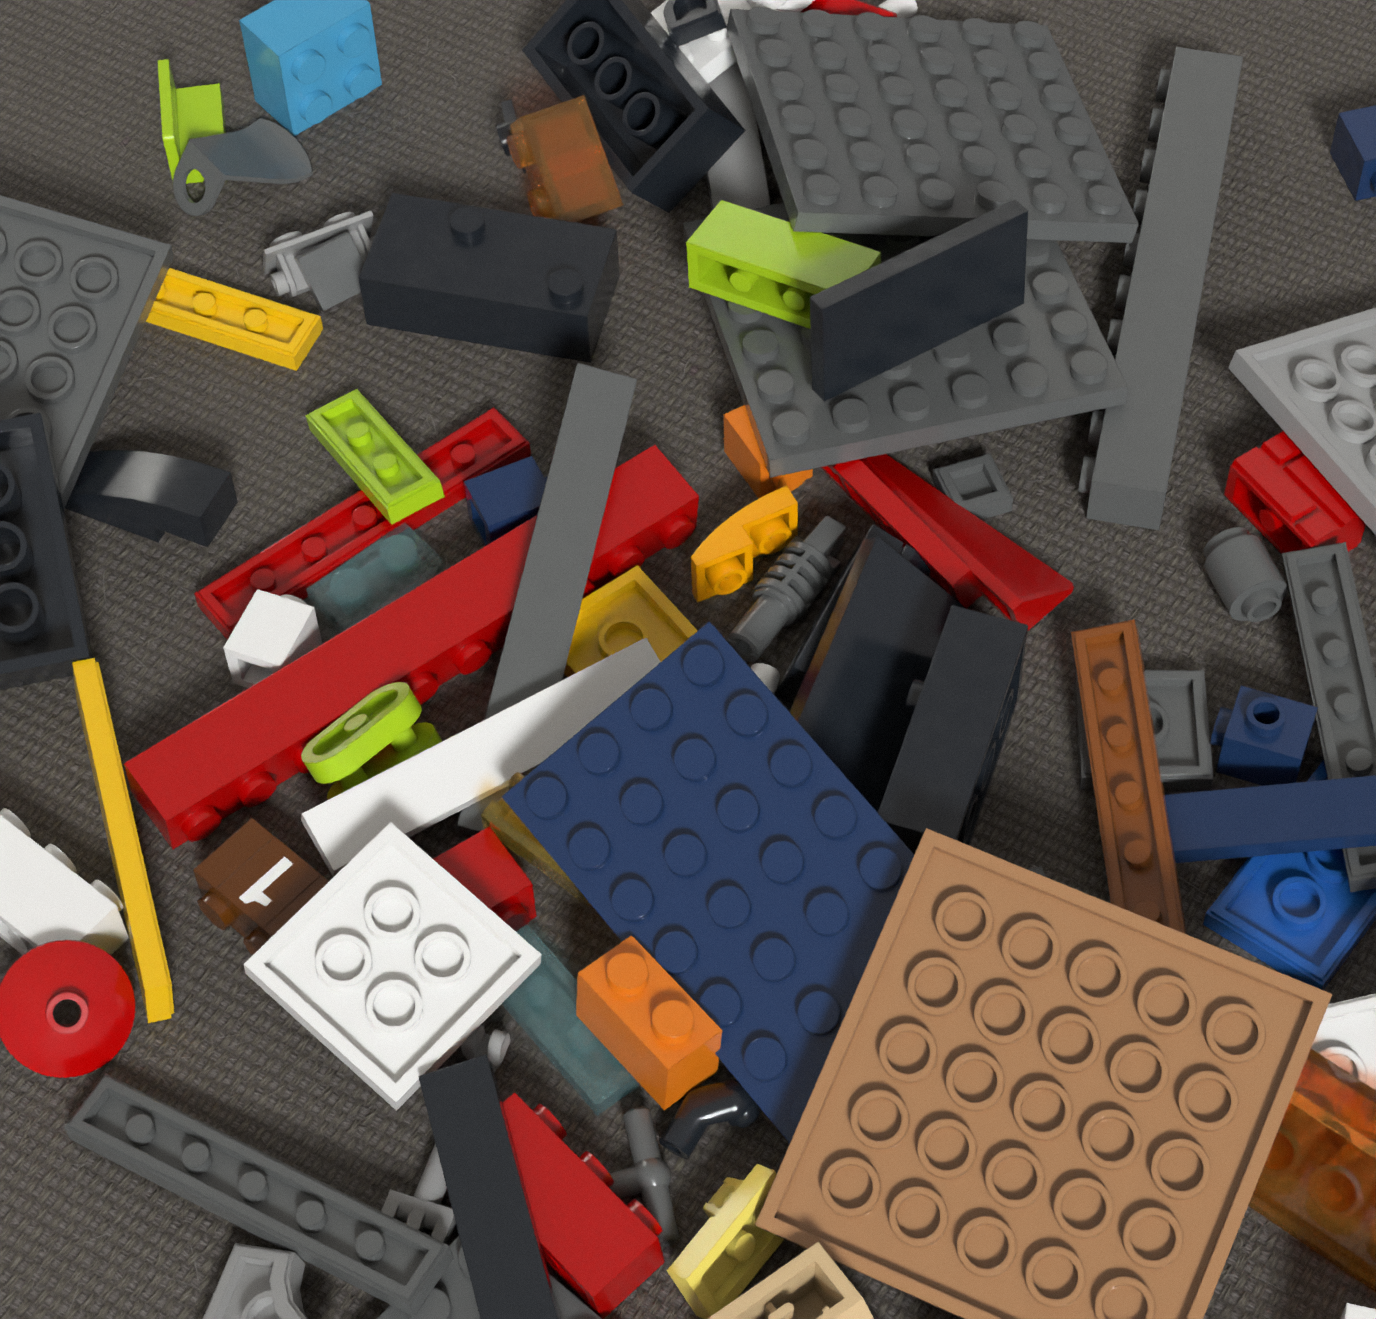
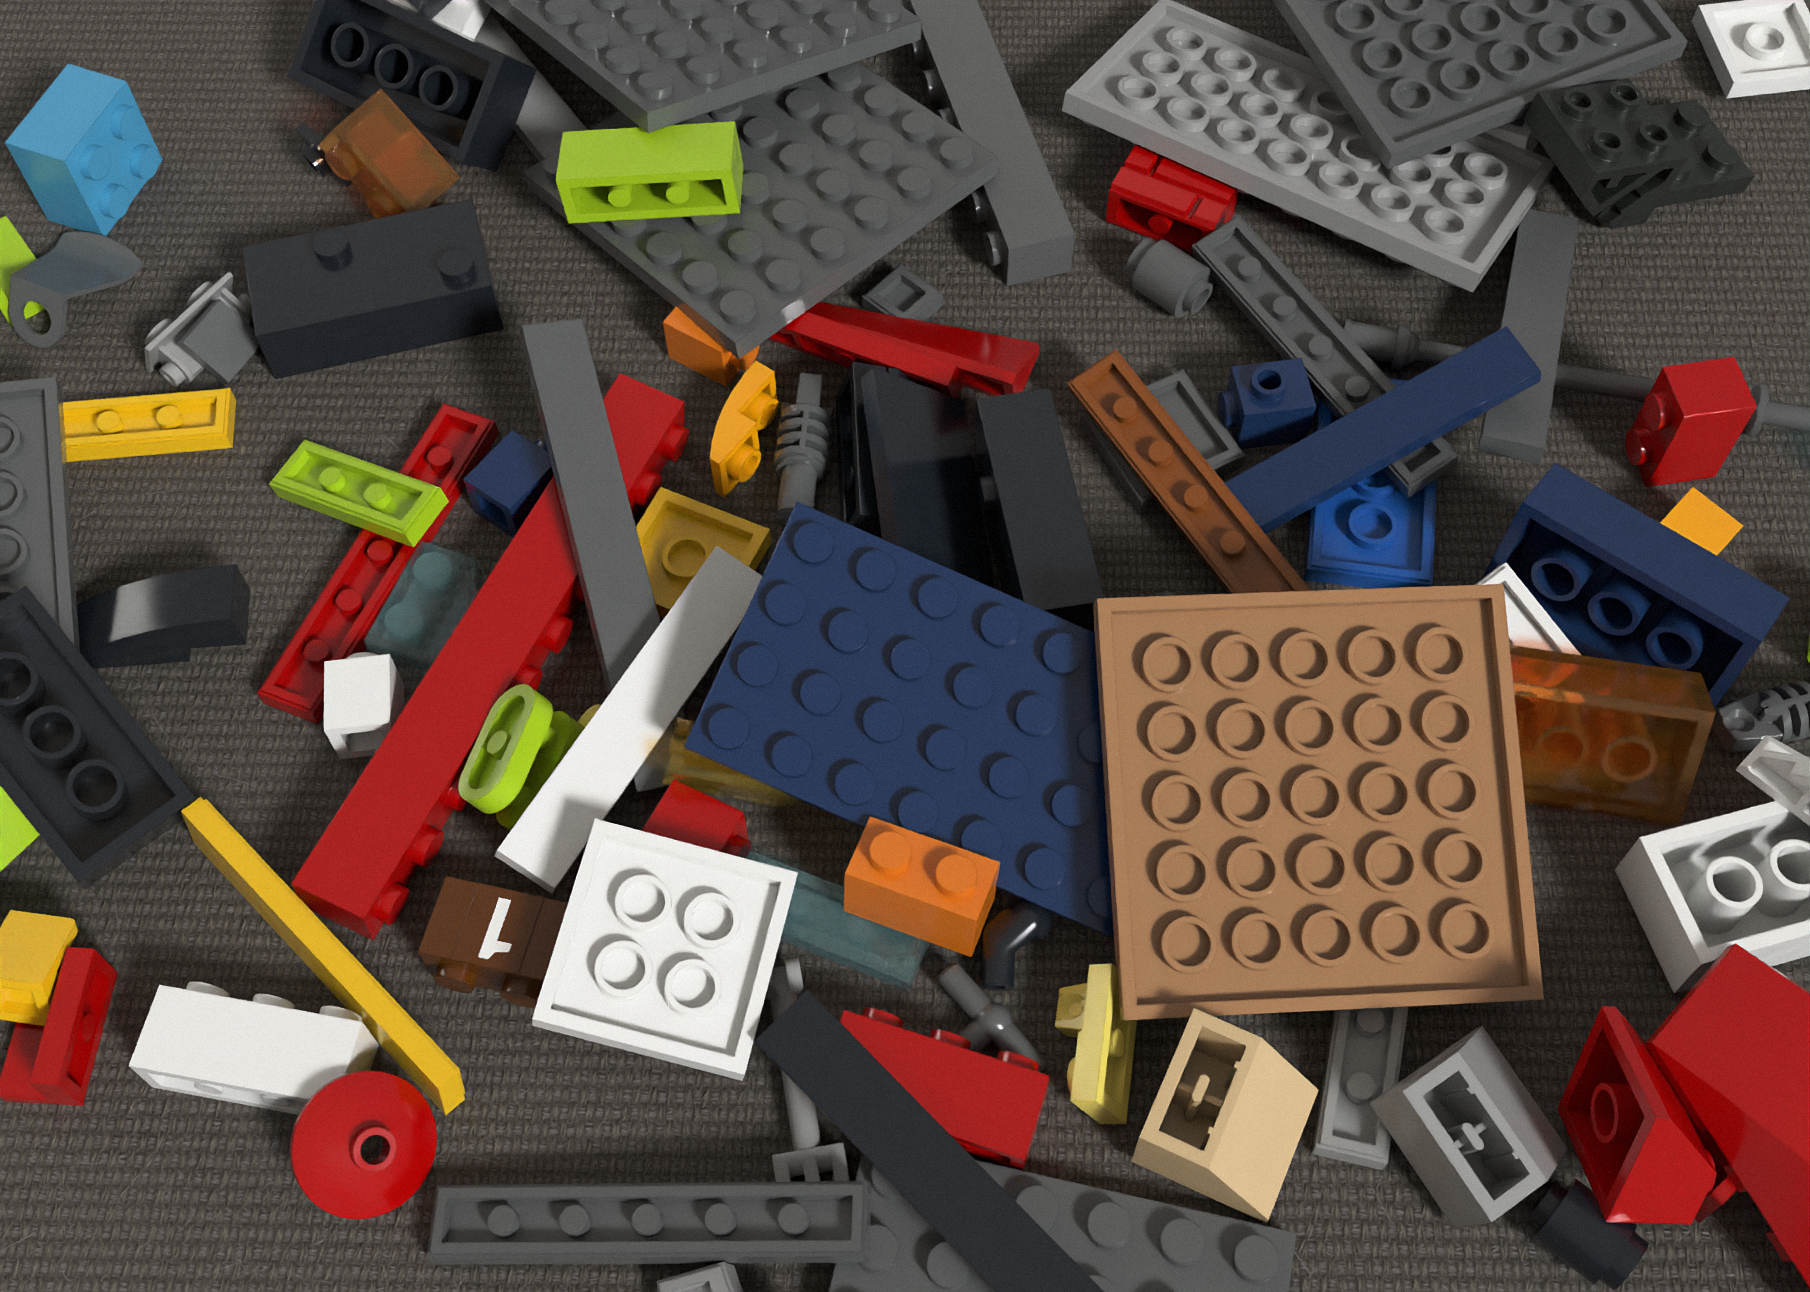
camera: 30 degrees left, 5 degrees up
black tile [810,200,1028,401] -> none

